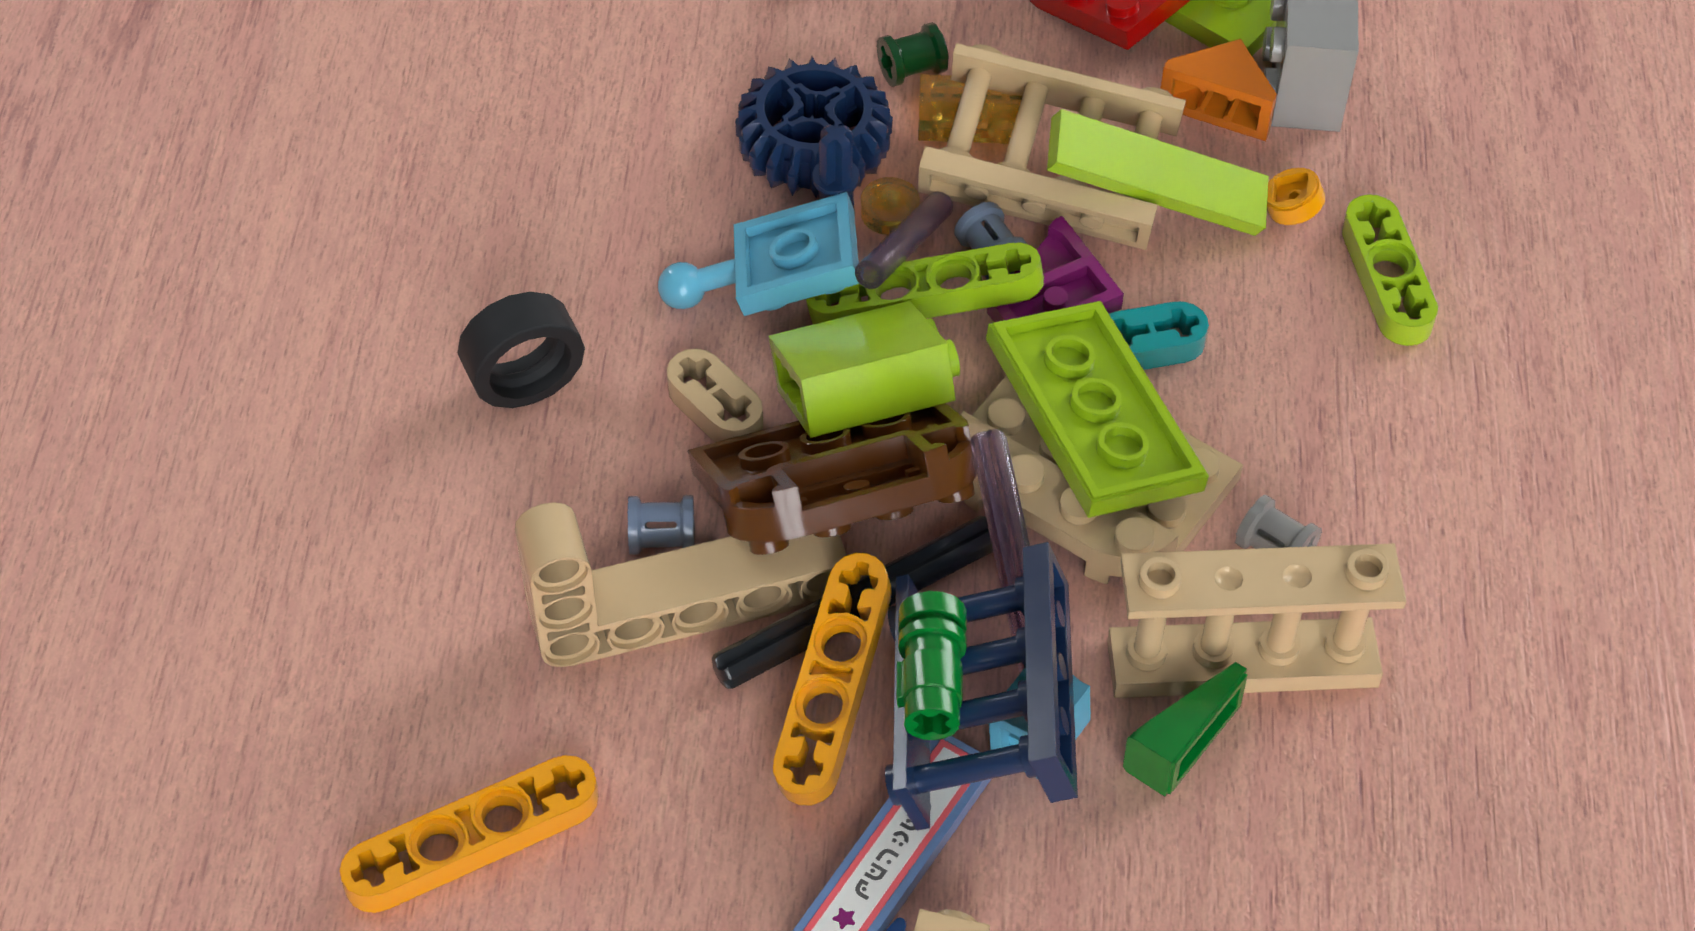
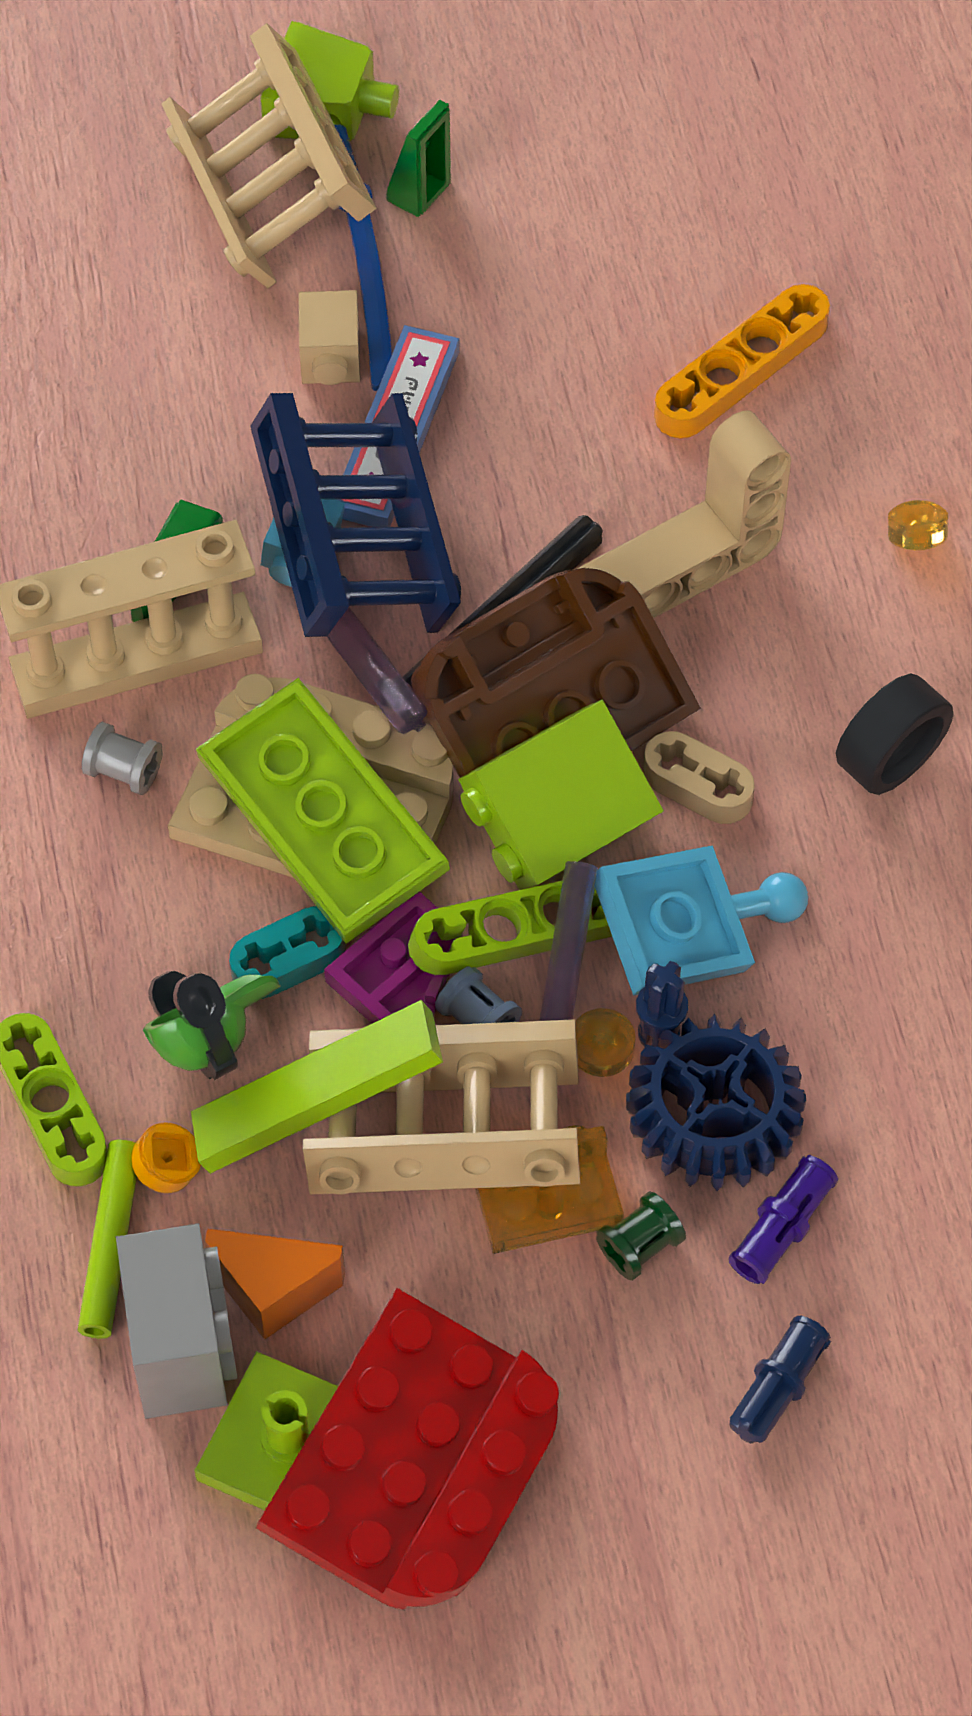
camera: 165 degrees right, 5 degrees up
sand blue bush [628,495,695,555] -> none
light orange beam [773,553,892,806] -> none
green axle [896,591,967,740] -> none
none -> lime piece [77,1140,137,1339]
none -> cap [143,971,280,1080]
none -> dark purple pin [728,1155,838,1284]
none -> clear yellow tile [888,500,948,550]

